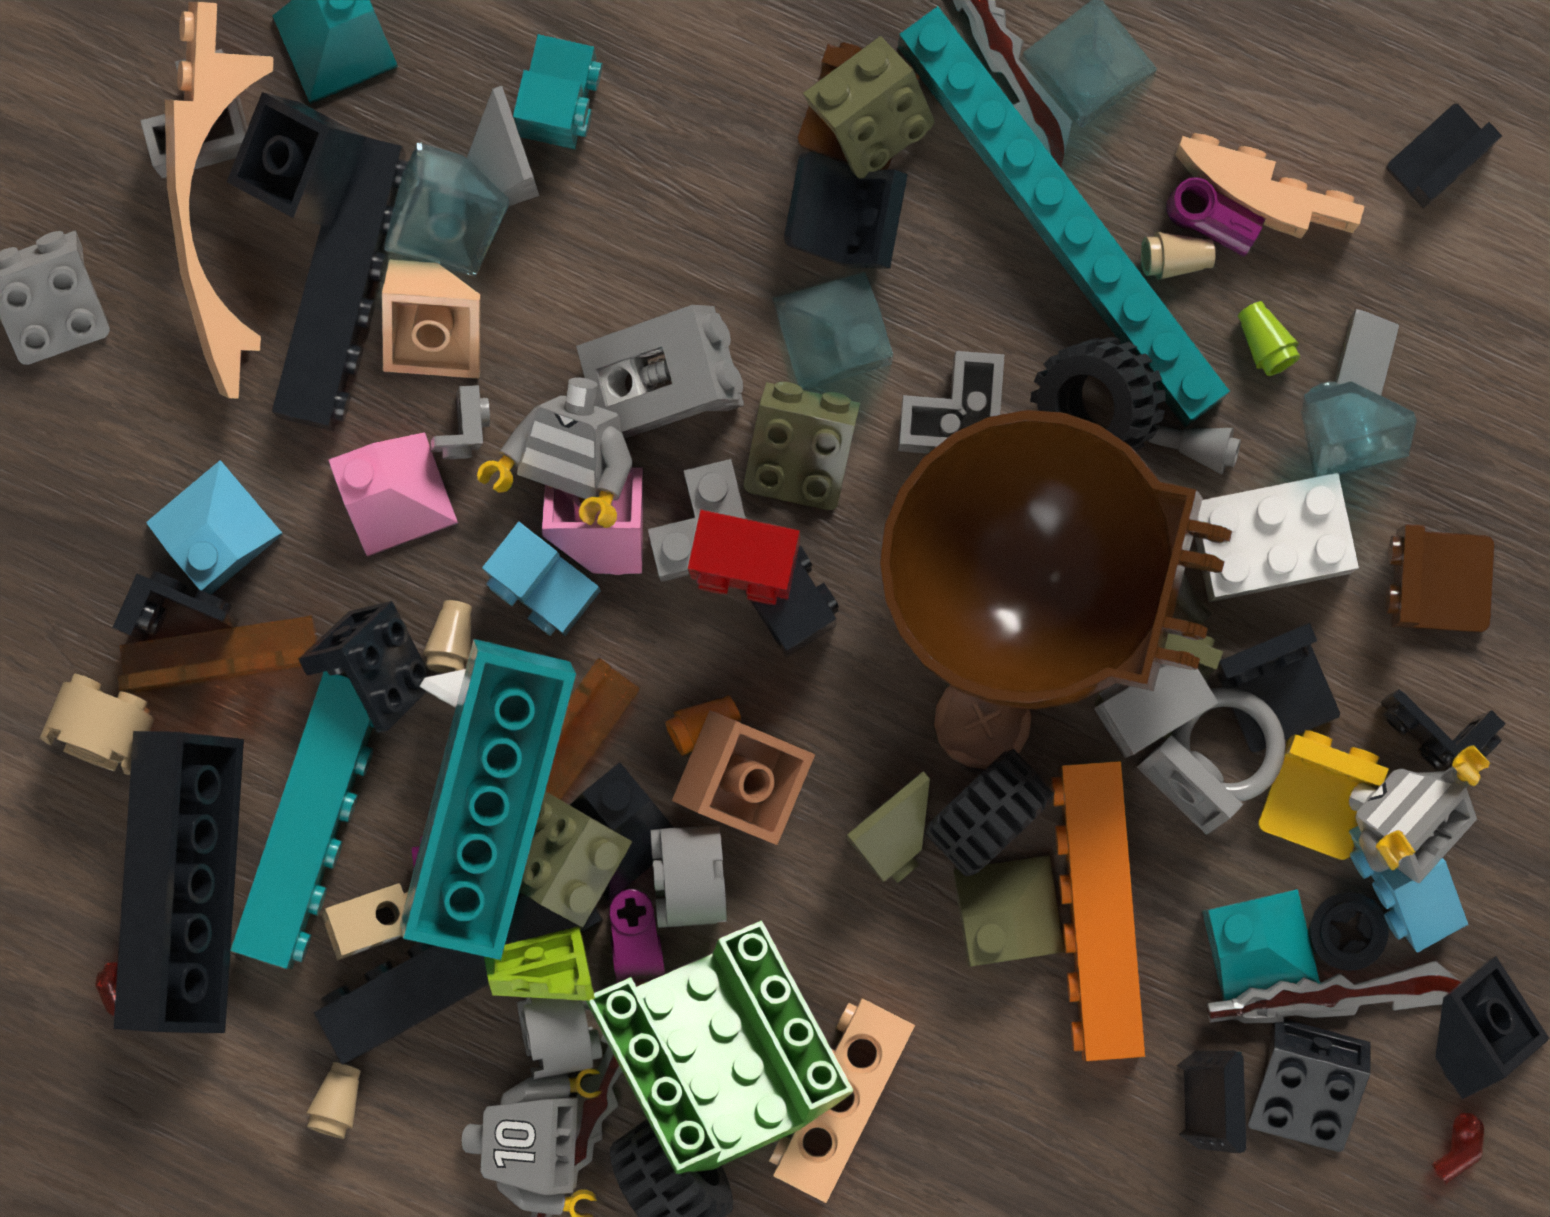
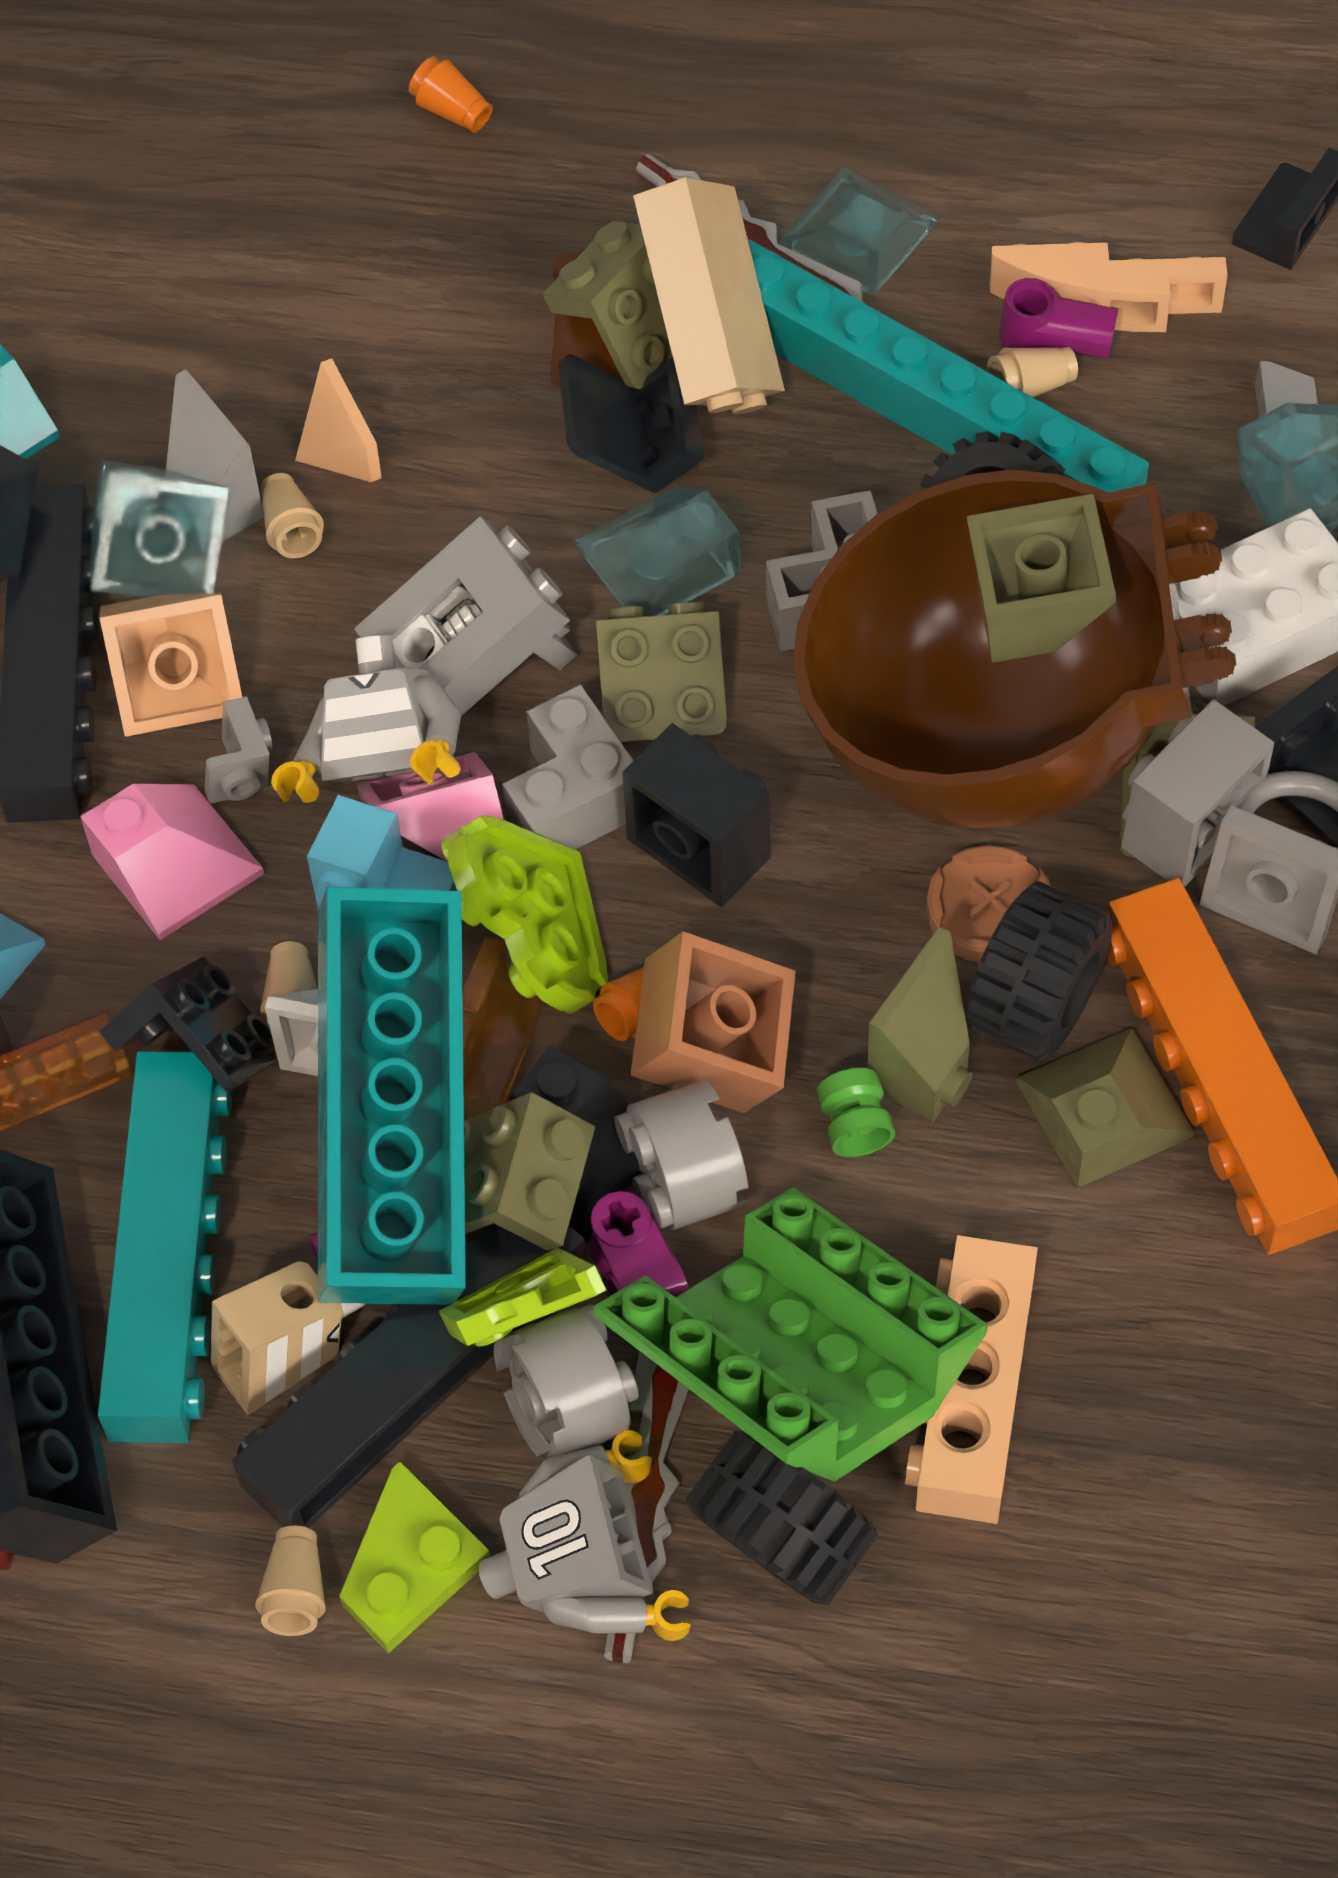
camera: 15 degrees left, 25 degrees down
teal brick [513,34,603,149] -> none
red brick [688,509,800,605] -> none
lime cone [1237,301,1300,376] -> none
none -> tan cone [260,473,324,559]
none -> light nougat slope [295,358,382,482]
none -> lime wing [339,1462,490,1654]
none -> lime plate [441,815,608,1014]
none -> tan brick [633,177,785,415]
none -> bright green wheel [816,1068,895,1157]
none -> olive slope [967,494,1116,663]

